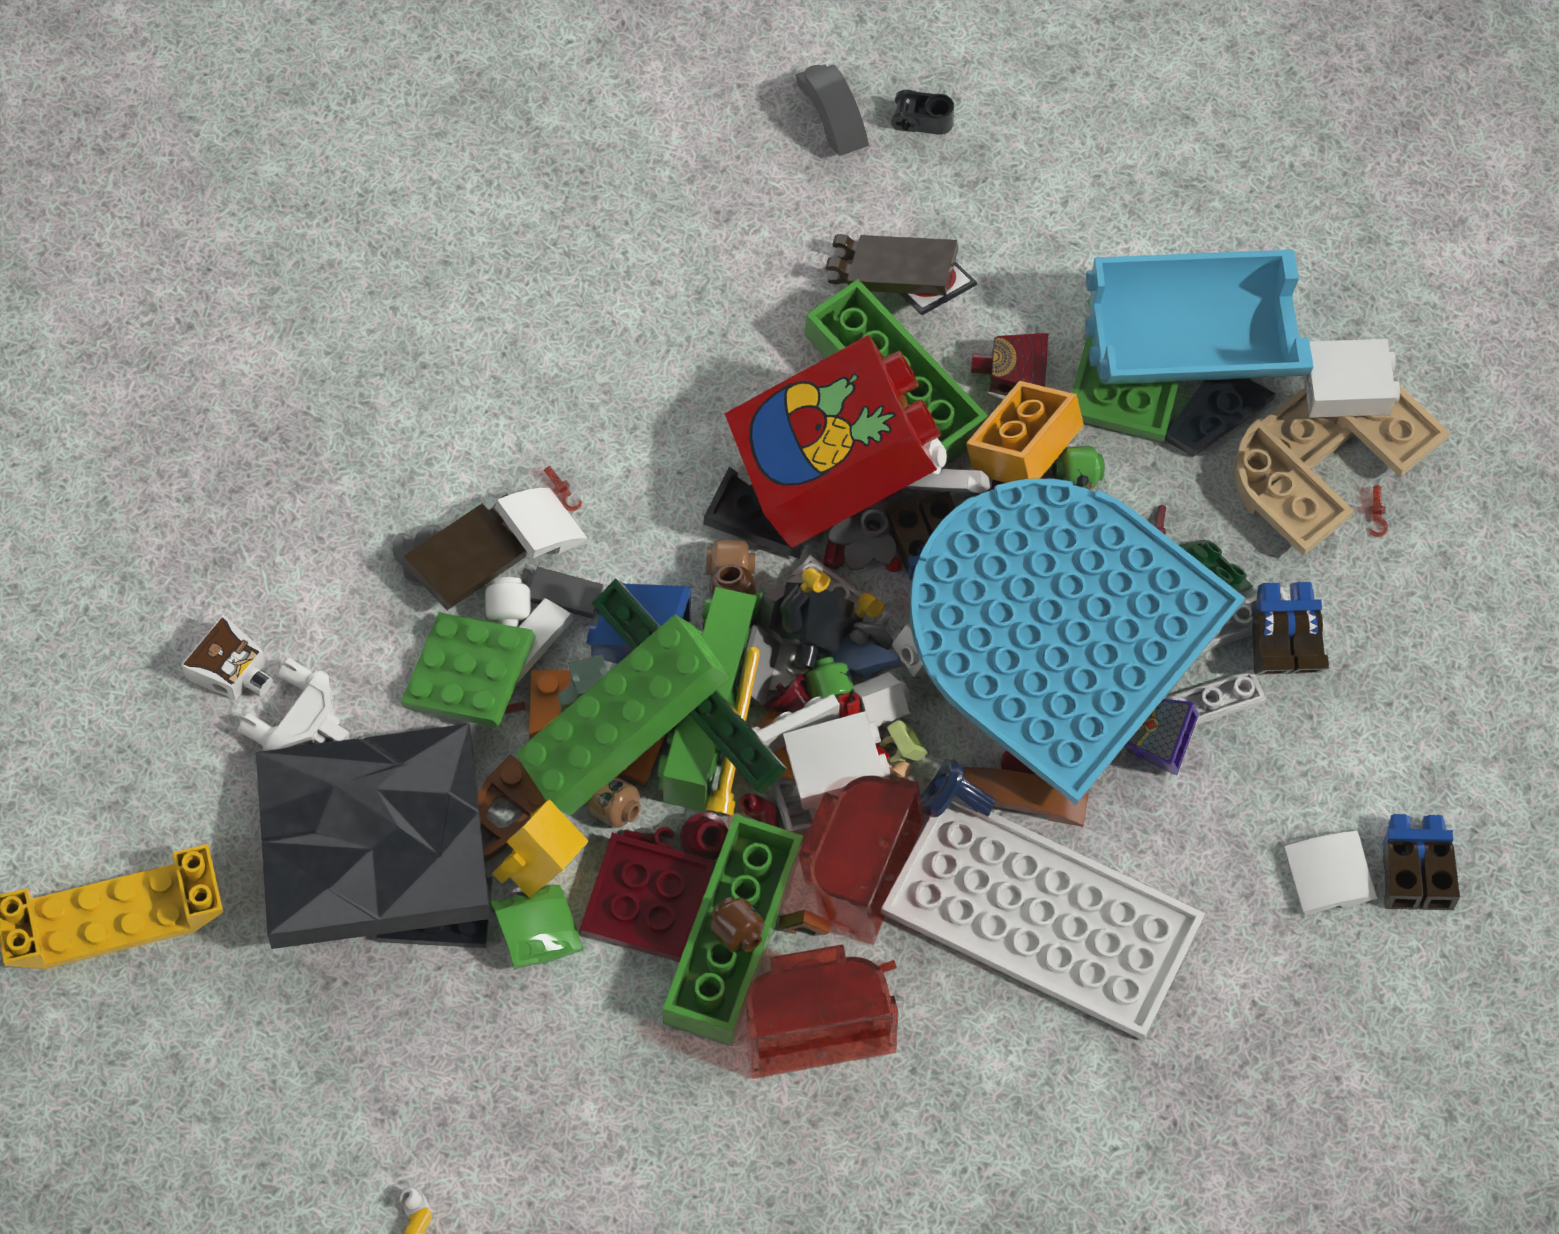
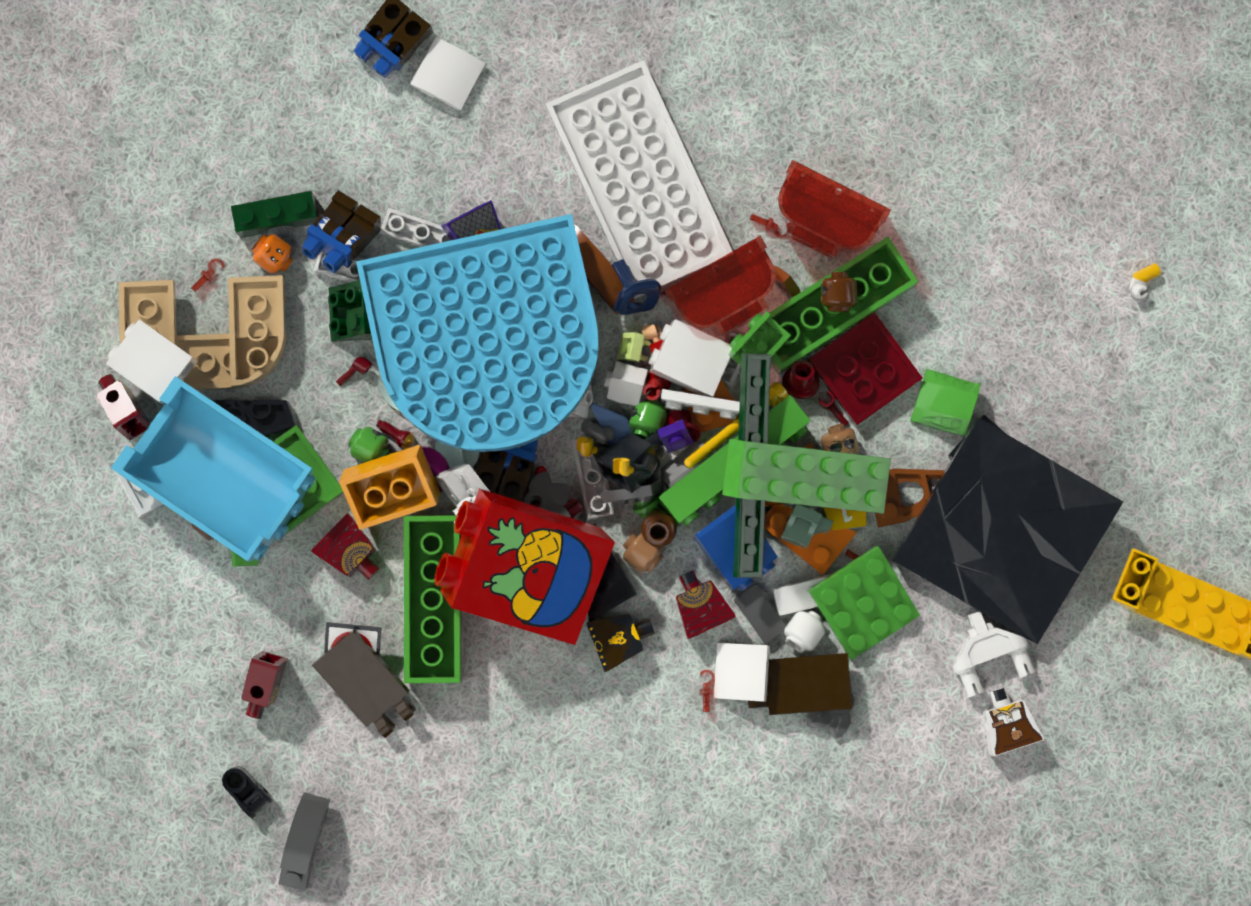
camera: 140 degrees left, 20 degrees up
yellow plate [492,799,589,898] -> none
none -> torso [97,374,151,441]
none -> dark green arch [231,191,319,238]
none -> dark red torso [241,651,288,719]
none -> orange head [251,233,293,274]
none -> torso [586,614,655,672]
none -> dark purple plate [657,420,694,453]
none -> torso [675,570,736,640]
none -> bright green bracket [729,311,791,366]

